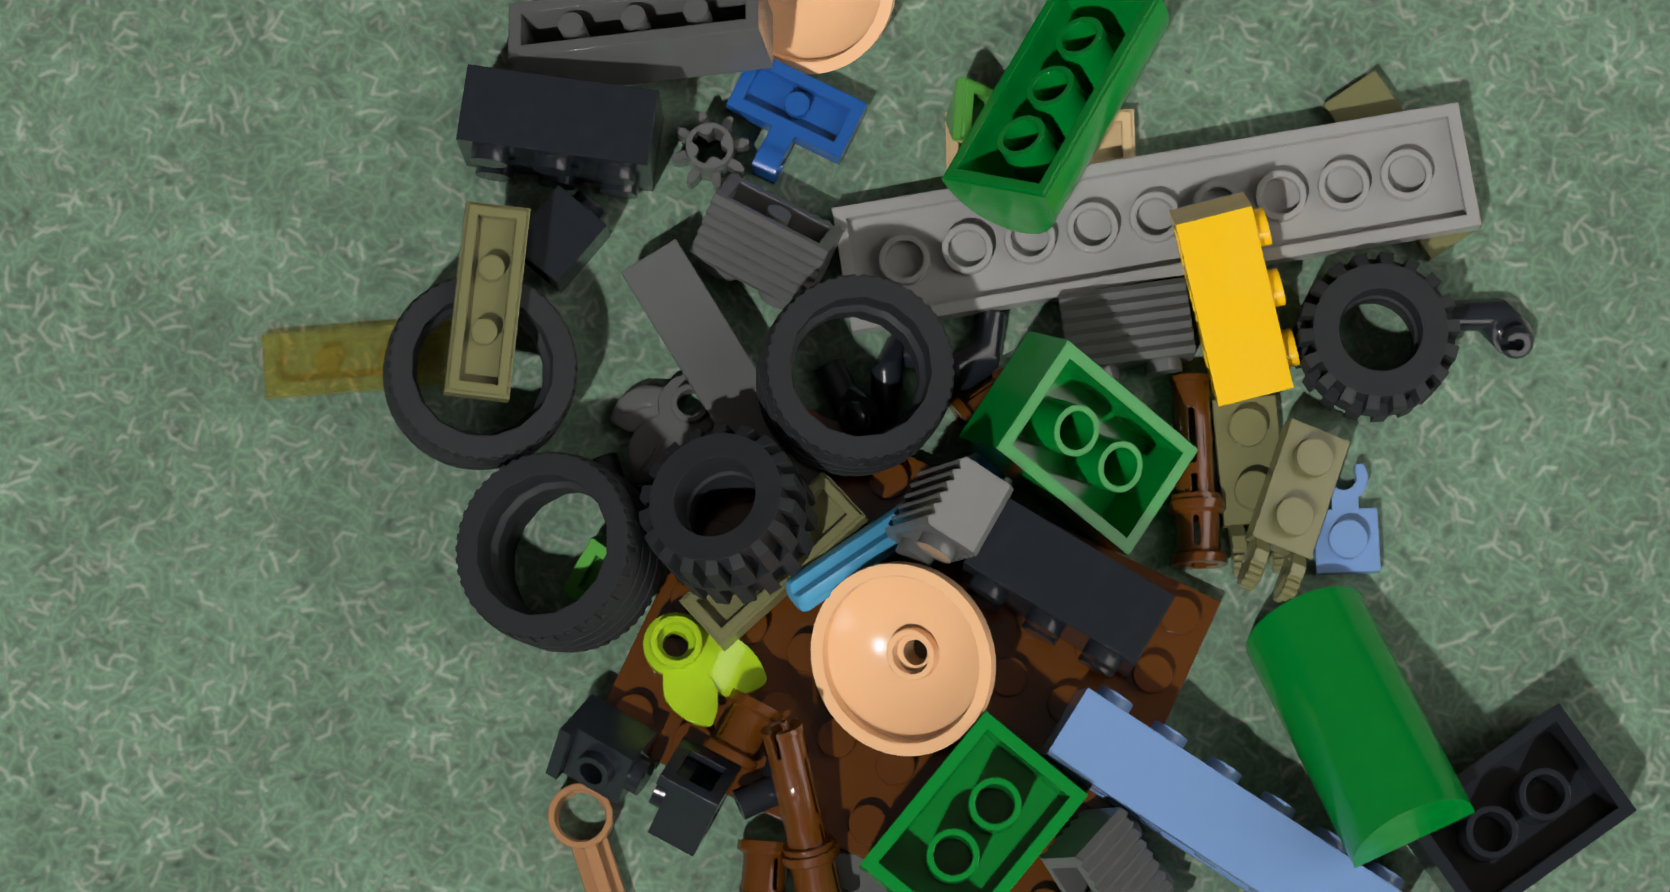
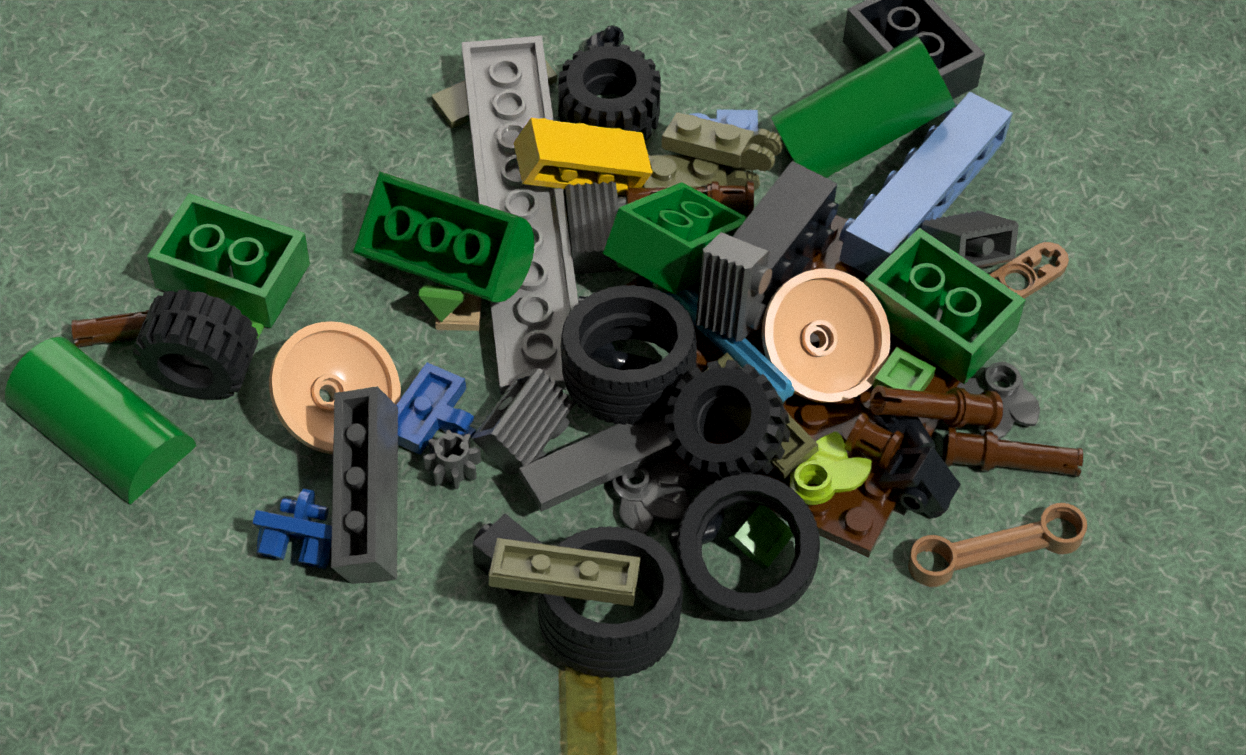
camera: 90 degrees left, 25 degrees down
black brick [456,64,664,199] -> none
black brick [546,694,658,805] -> none
none -> bright green plate [873,347,936,391]

